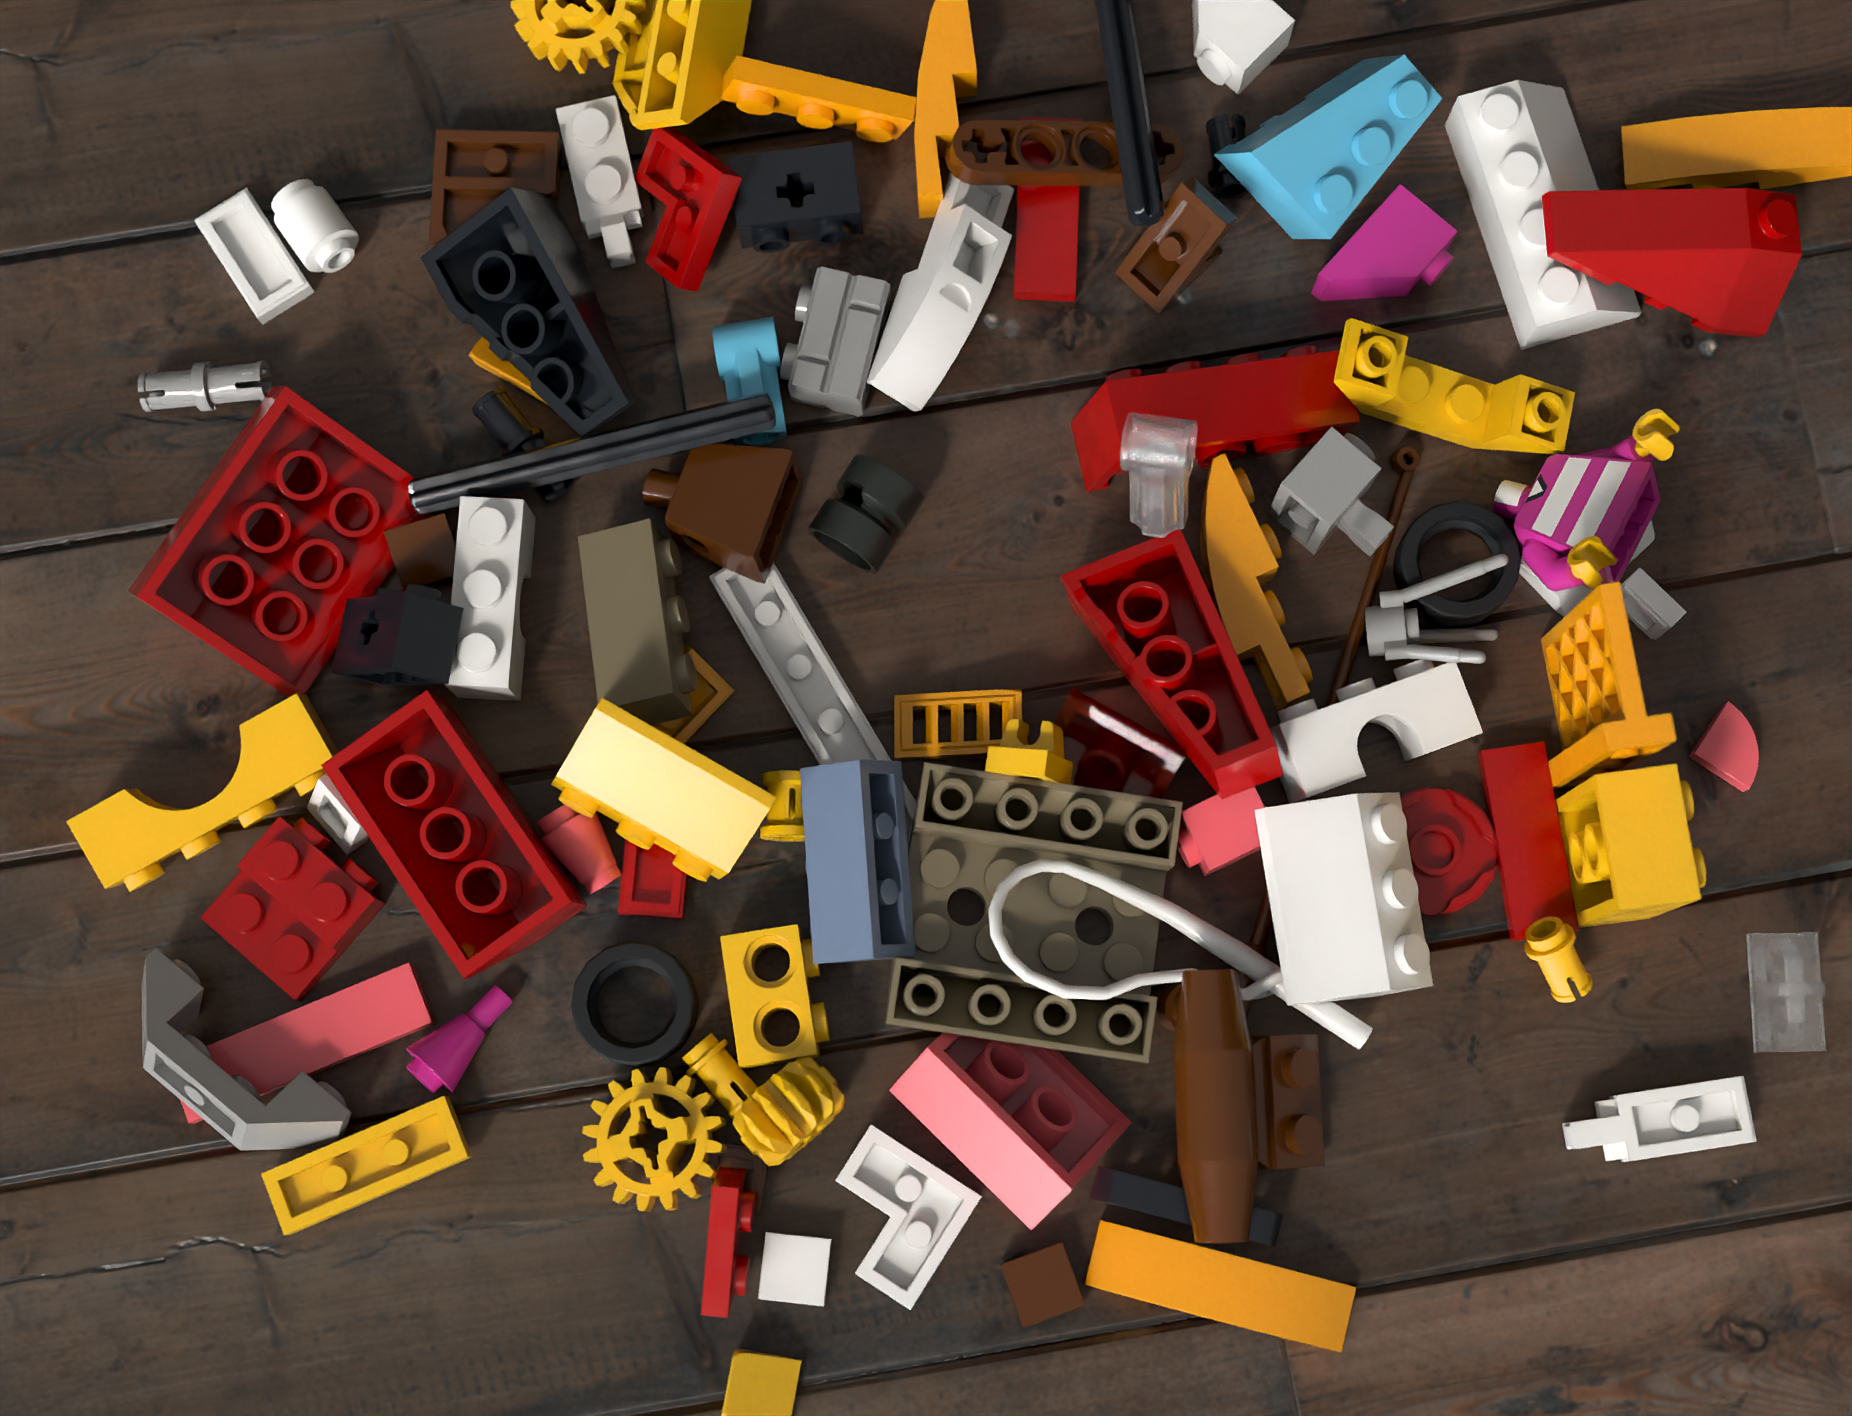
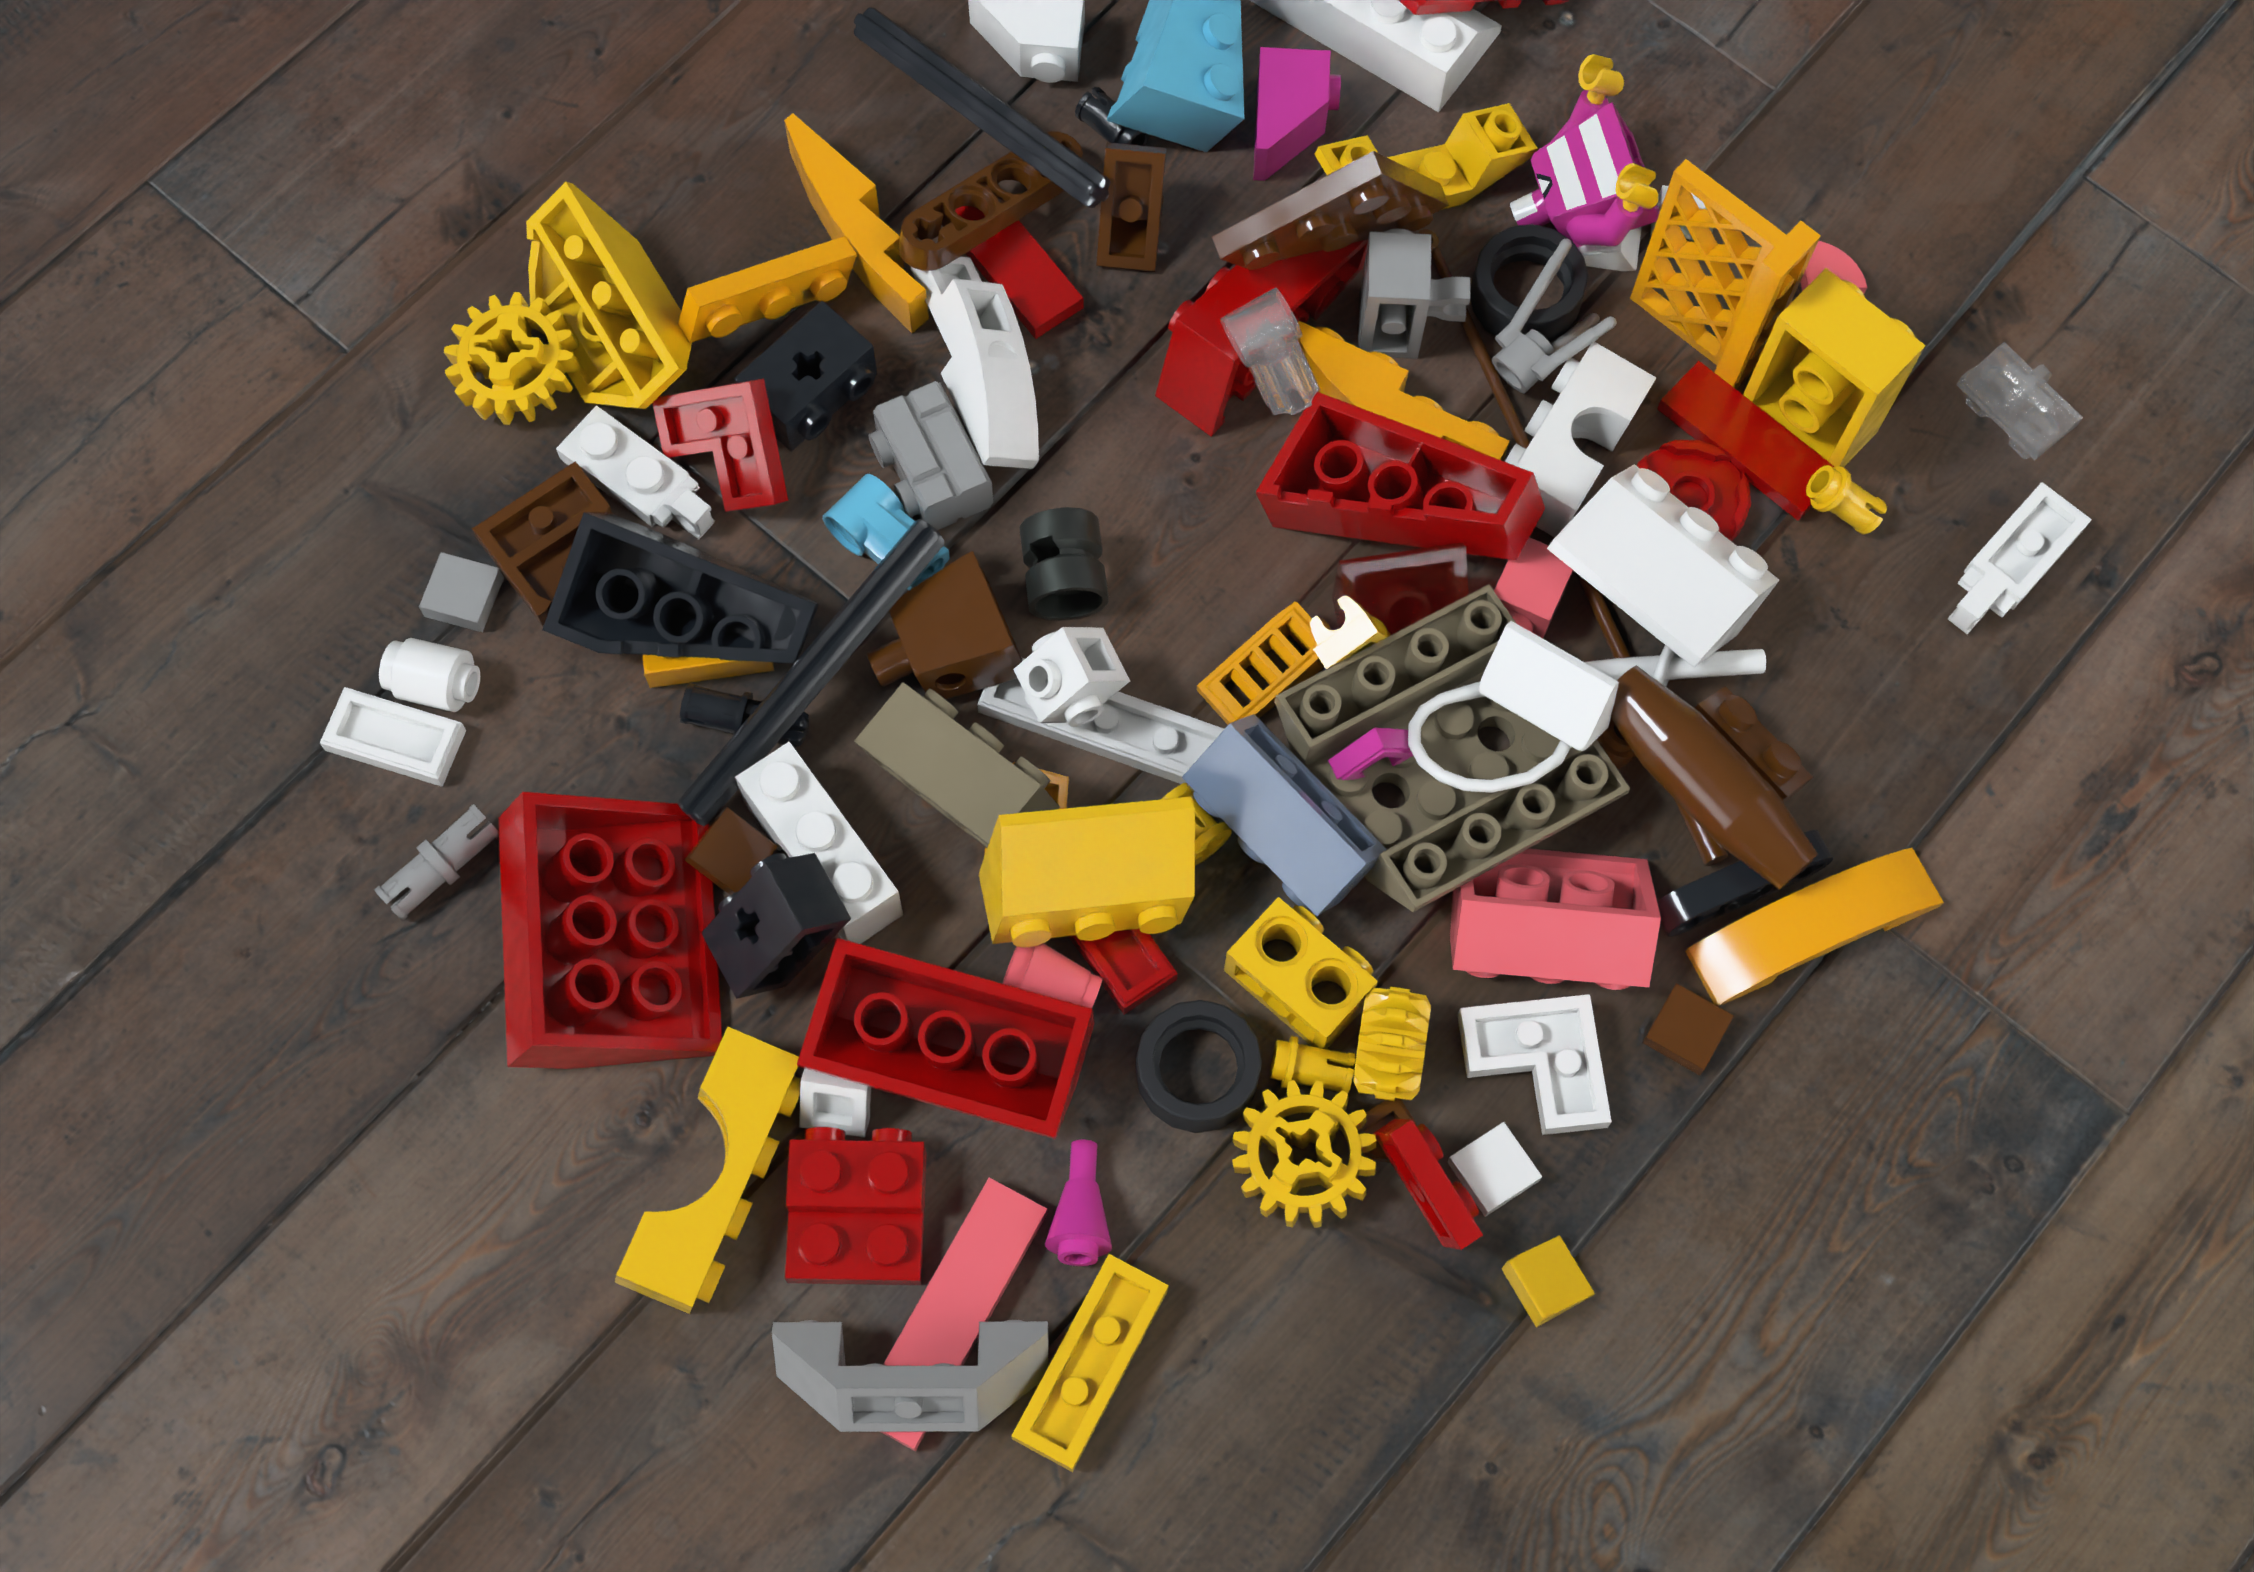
camera: 45 degrees left, 10 degrees down
none -> light grey tile [419,552,504,633]
none -> white brick [1013,627,1130,727]
none -> reddish brown plate [1212,151,1449,270]
none -> dark pink tile [1328,727,1413,781]
none -> white slope [1479,621,1619,751]

